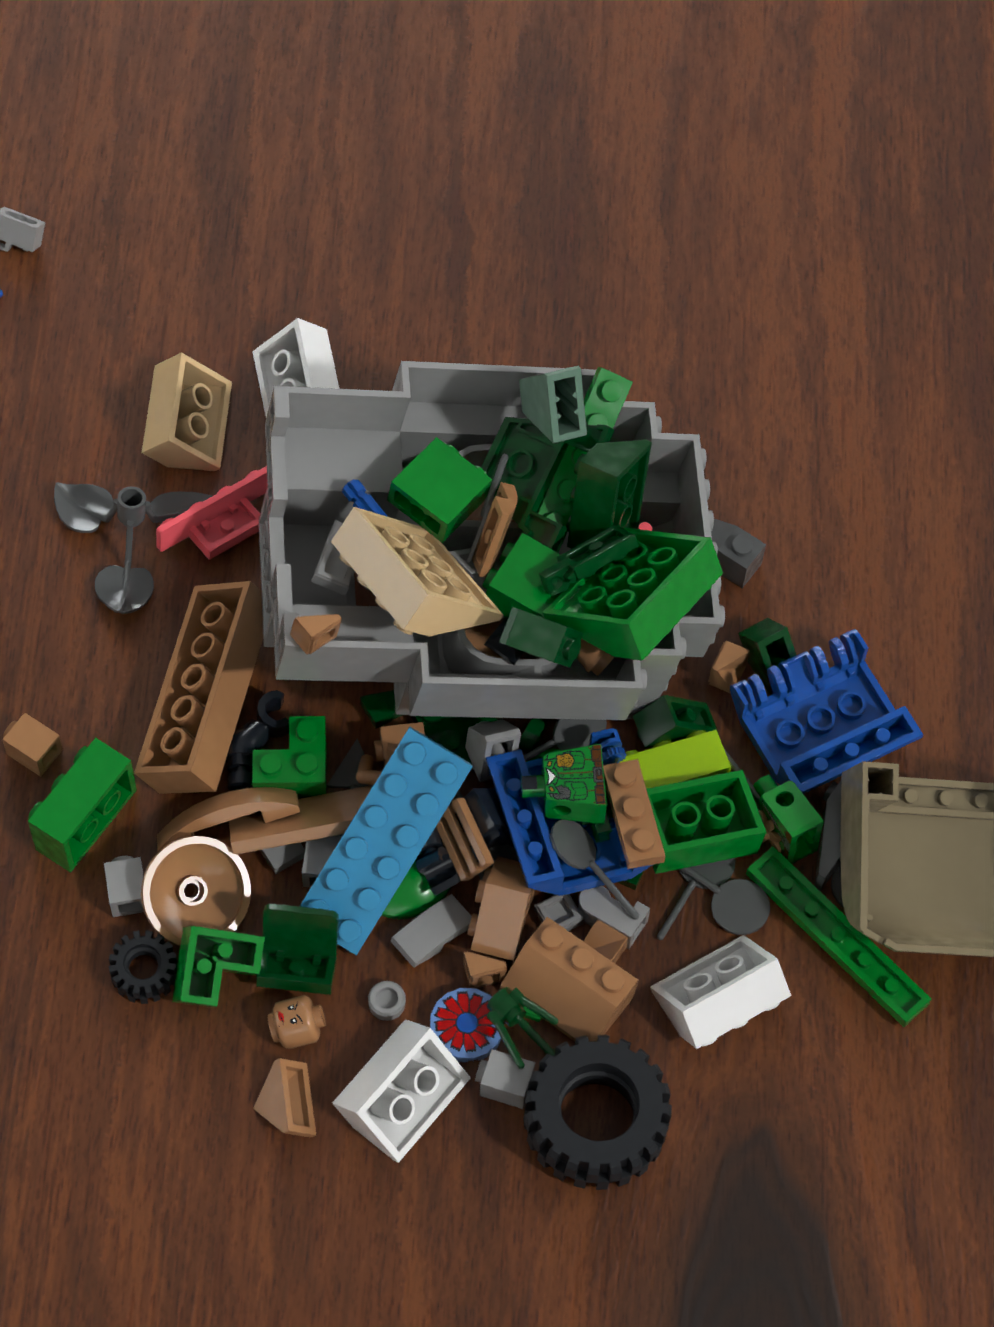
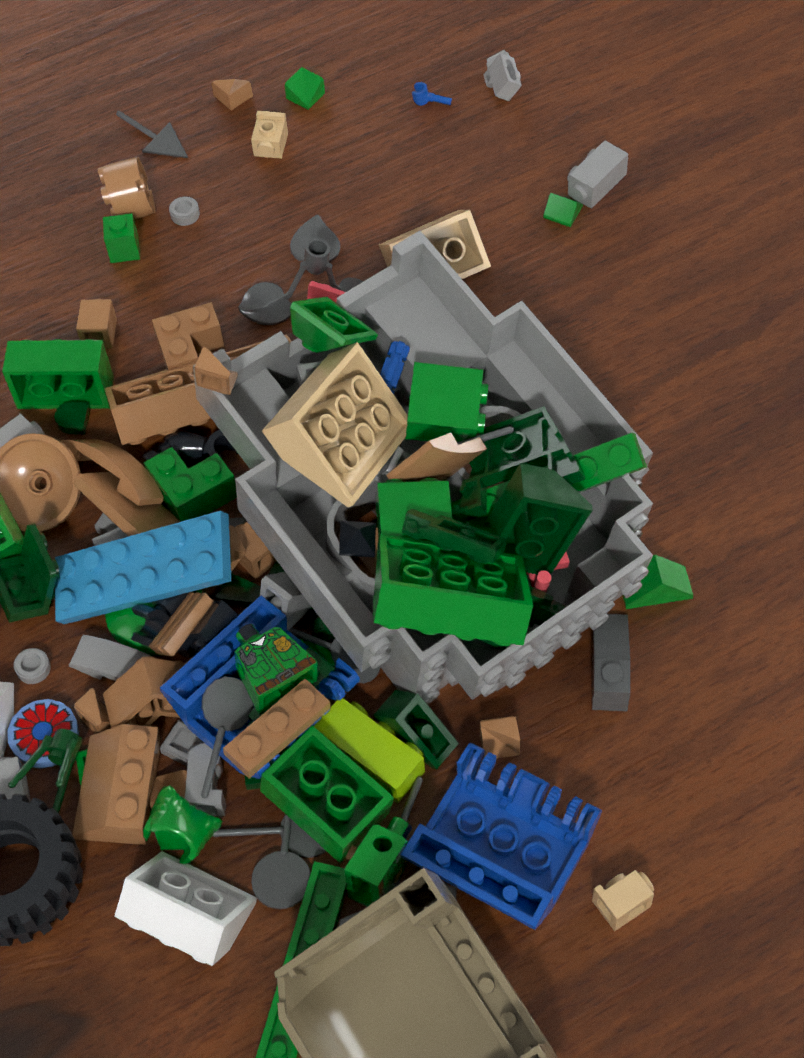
camera: 65 degrees right, 5 degrees down
white slope [252,318,339,417] -> none
dark green slope [499,607,584,668] -> none
sand green slope [519,366,587,443] -> none
dark green slope [738,618,796,695] -> none
none -> dark green tile [54,402,91,435]
none -> green hair [143,785,222,864]
none -> medium nougat brick [152,302,225,370]
none -> green slope [290,297,378,353]
none -> green slope [543,193,583,227]
none -> light grey brick [567,141,629,209]
none -> tan brick [592,870,654,931]

